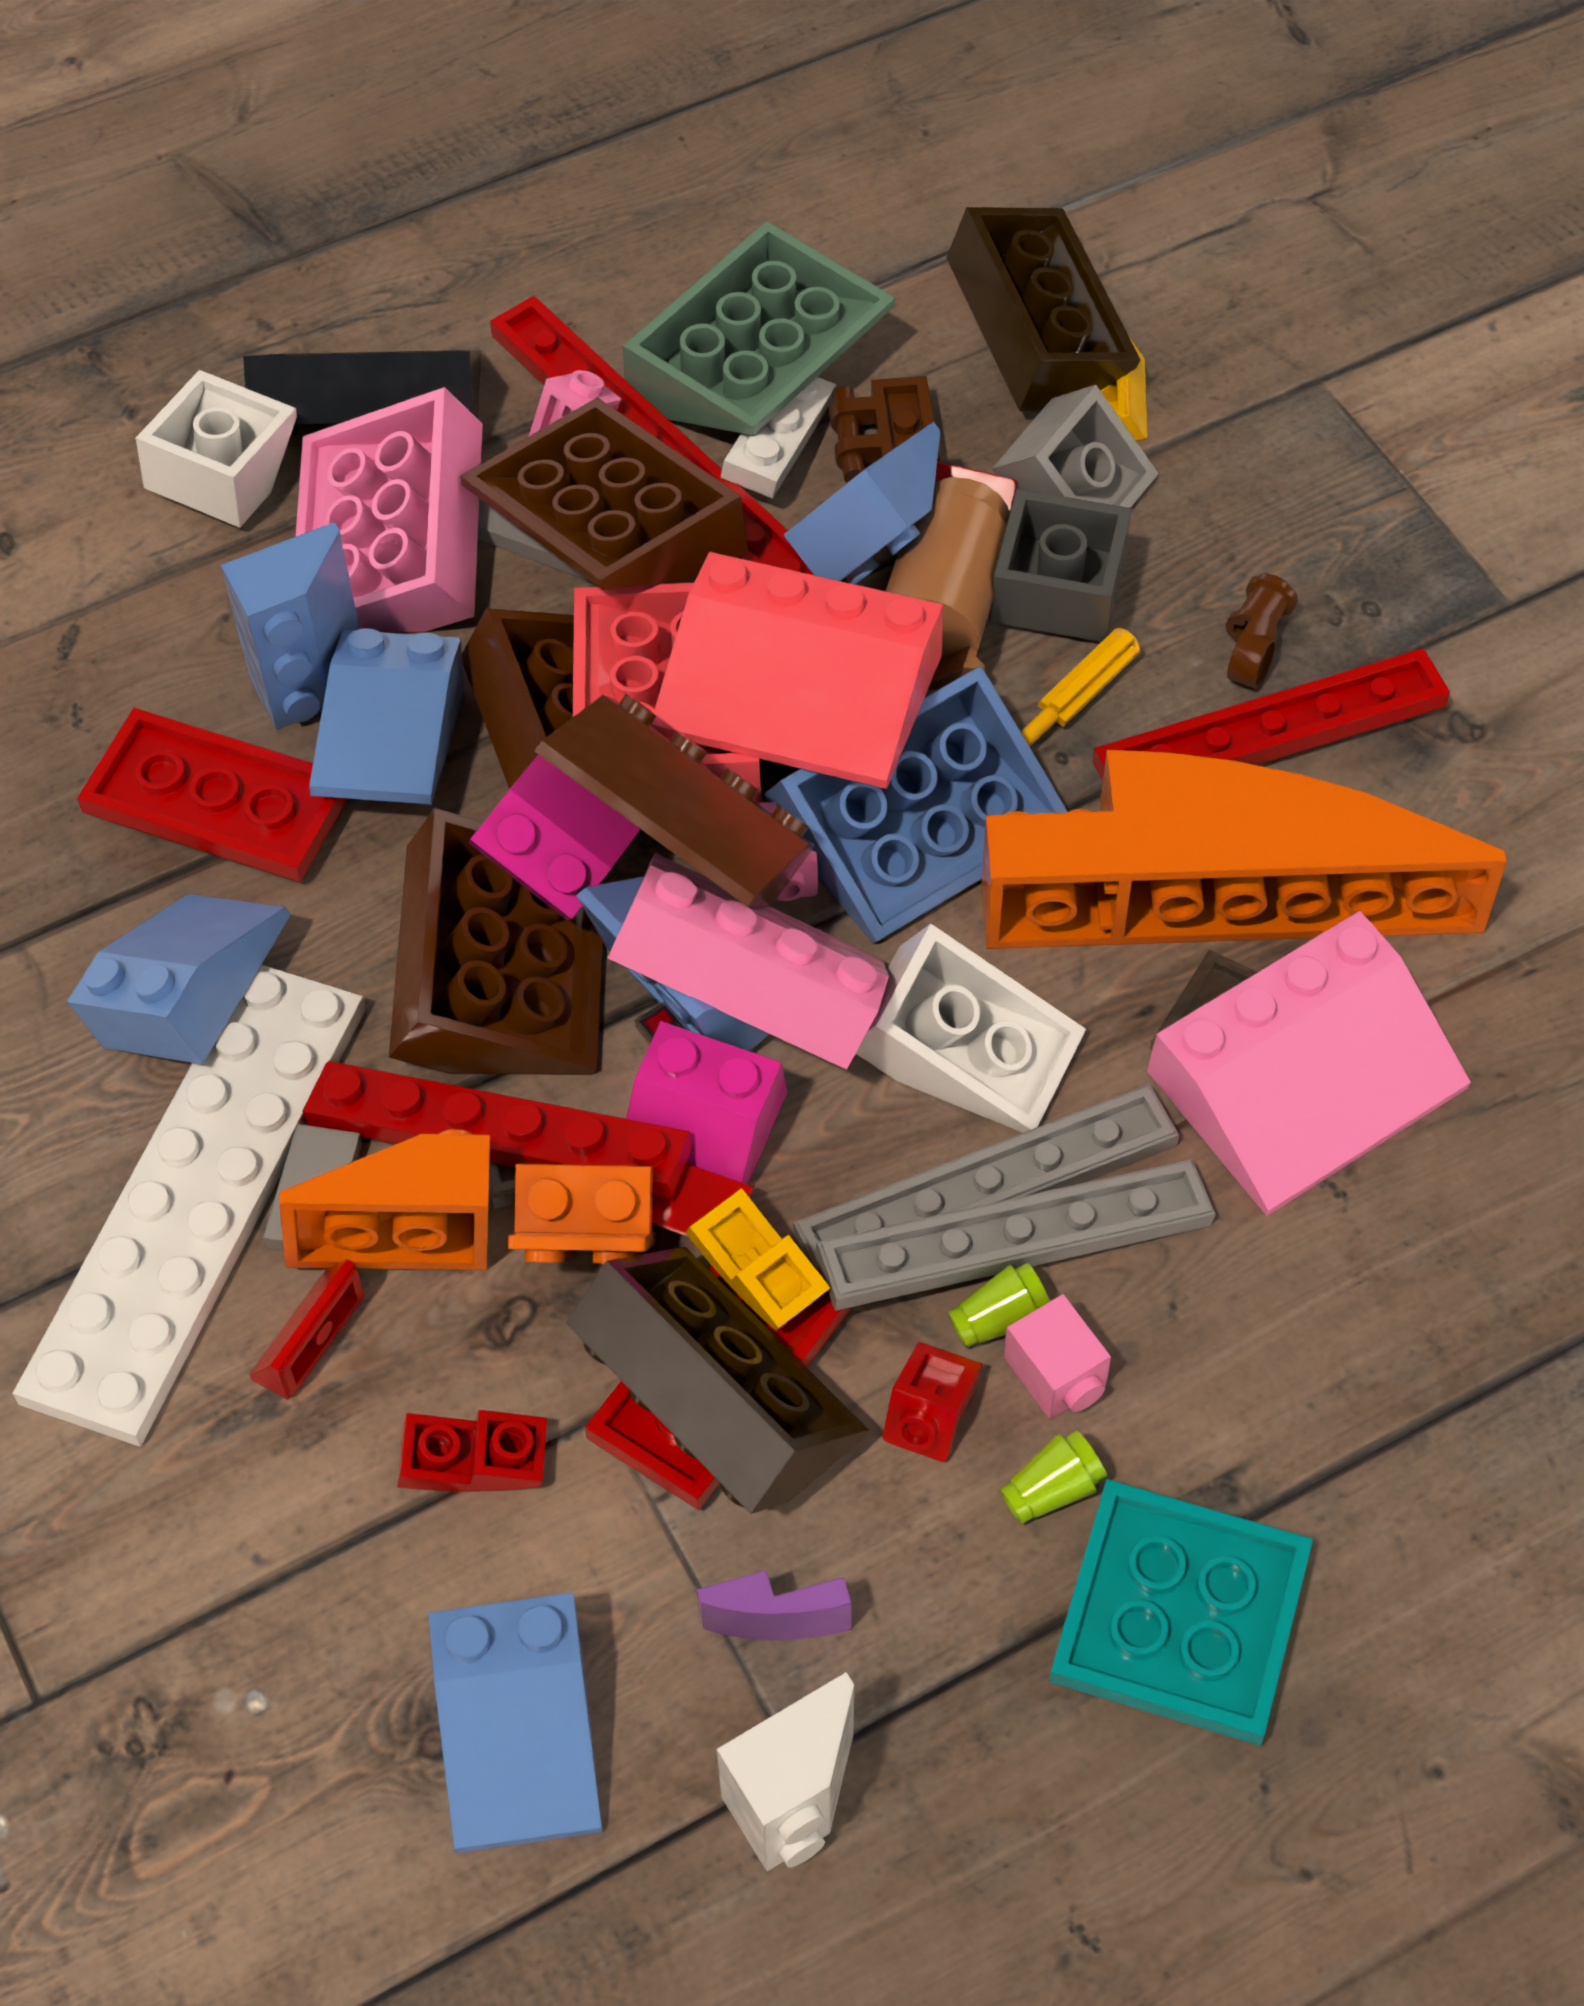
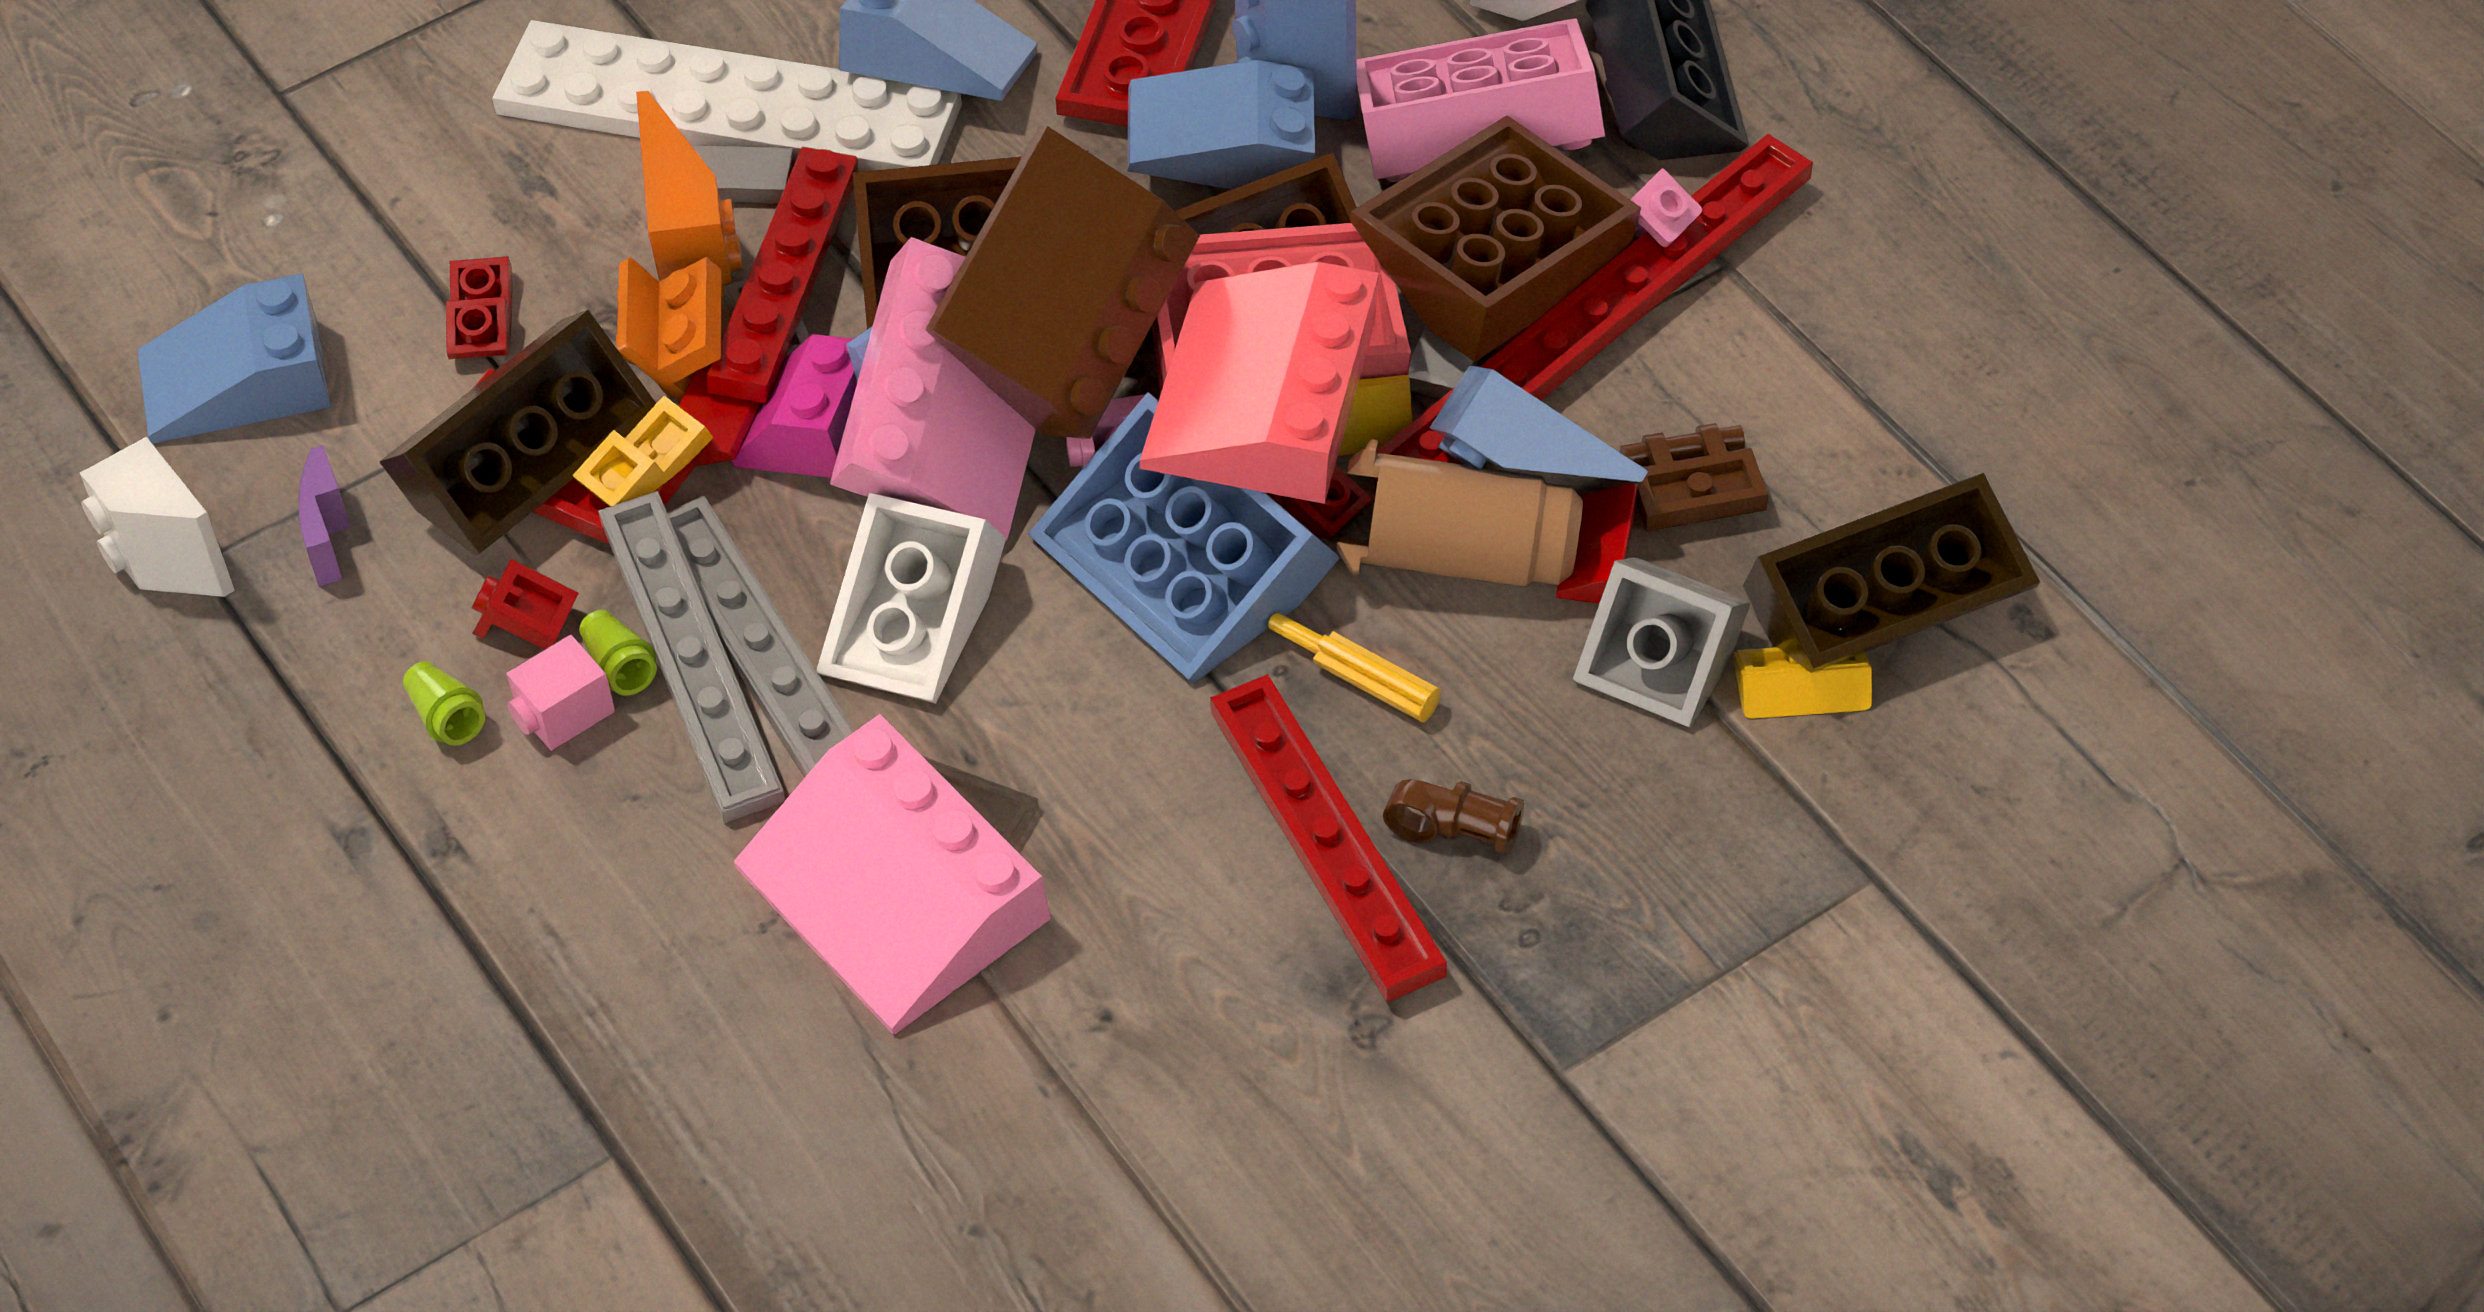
camera: 85 degrees right, 5 degrees down
red slope [249,1259,365,1400] -> none
sand green slope [623,220,896,436] -> none
white plate [720,377,836,499] -> none
orange slope [981,750,1507,949] -> none
dark grey brick [991,489,1132,642] -> none
teal plate [1049,1479,1313,1746] -> none

